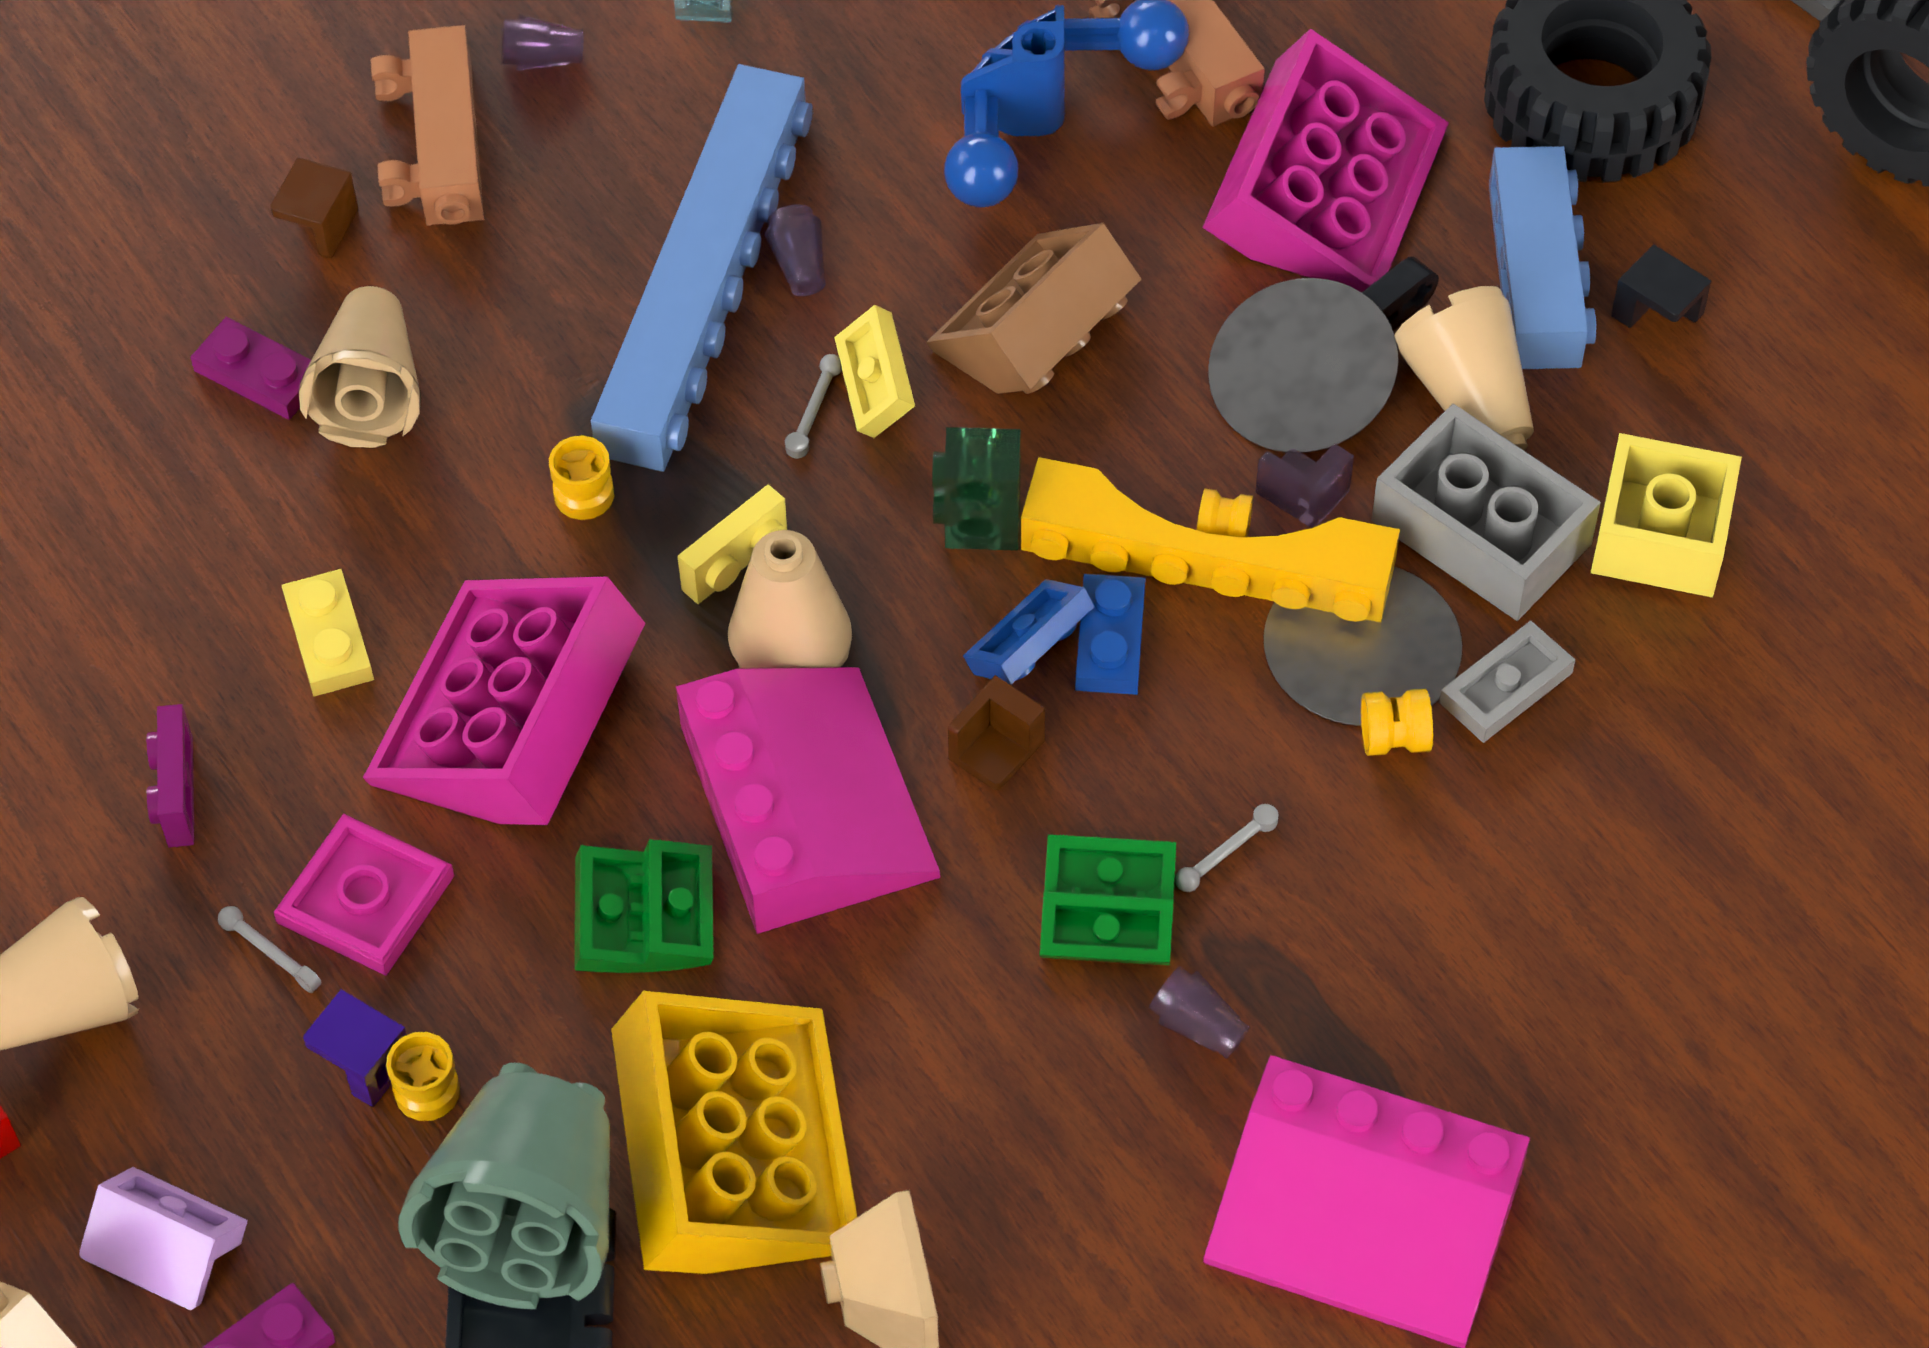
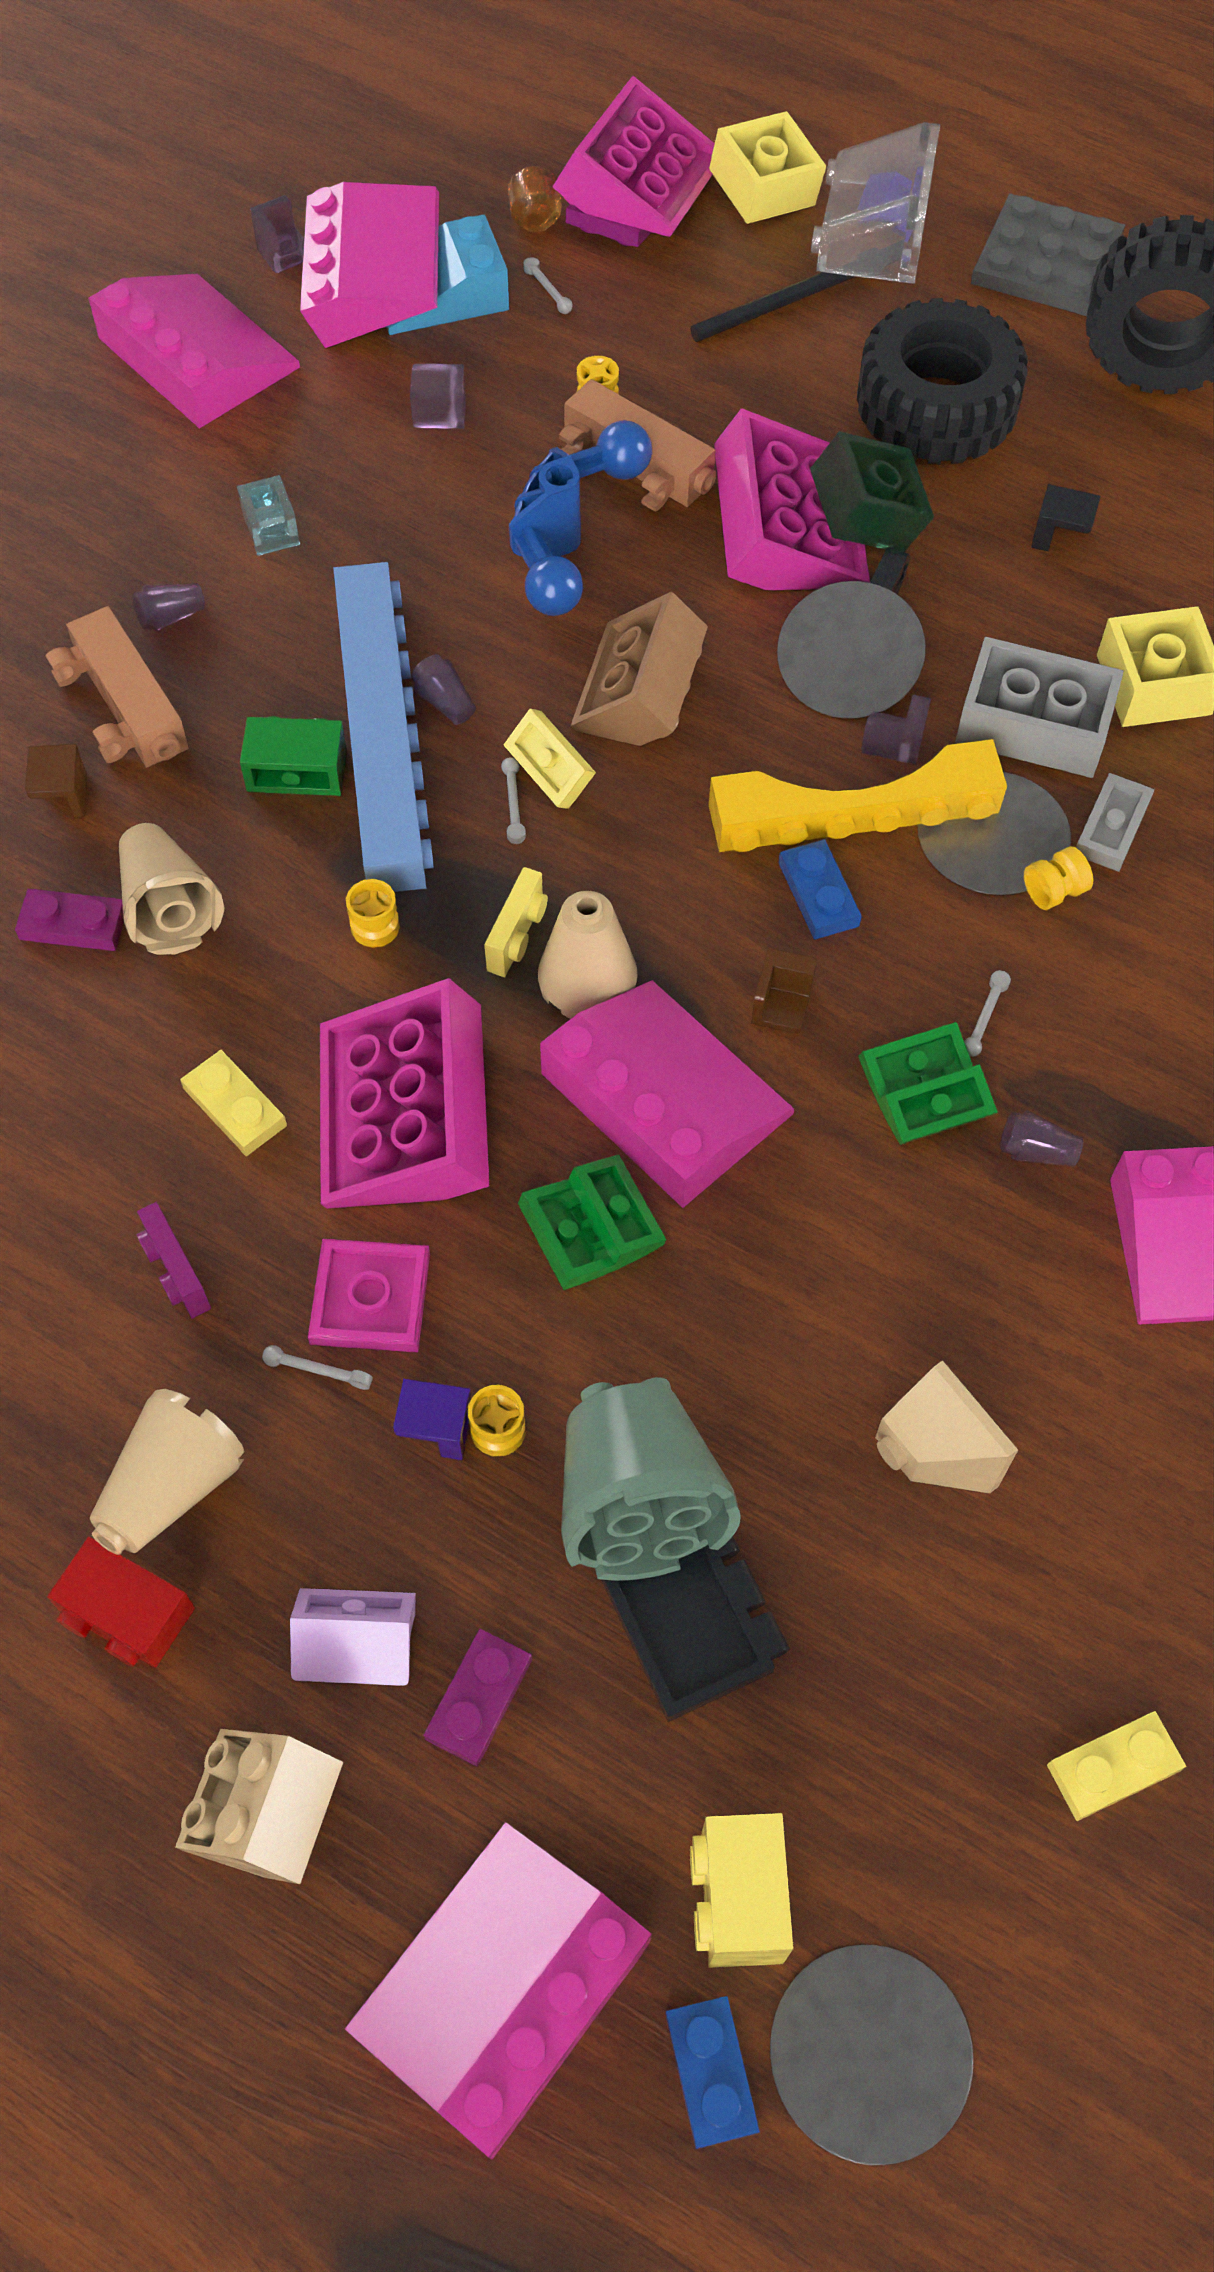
camera: 25 degrees left, 5 degrees up
yellow slope [611,991,857,1274] -> none
clear green brick [932,427,1021,551] -> none
blue plate [963,579,1095,684] -> none
yellow wheel [1196,488,1253,537] -> none
tan cone [1395,286,1534,450] -> none
medium blue brick [1489,146,1596,369] -> none
none -> green brick [240,716,347,796]
none -> clear green brick [810,431,934,552]

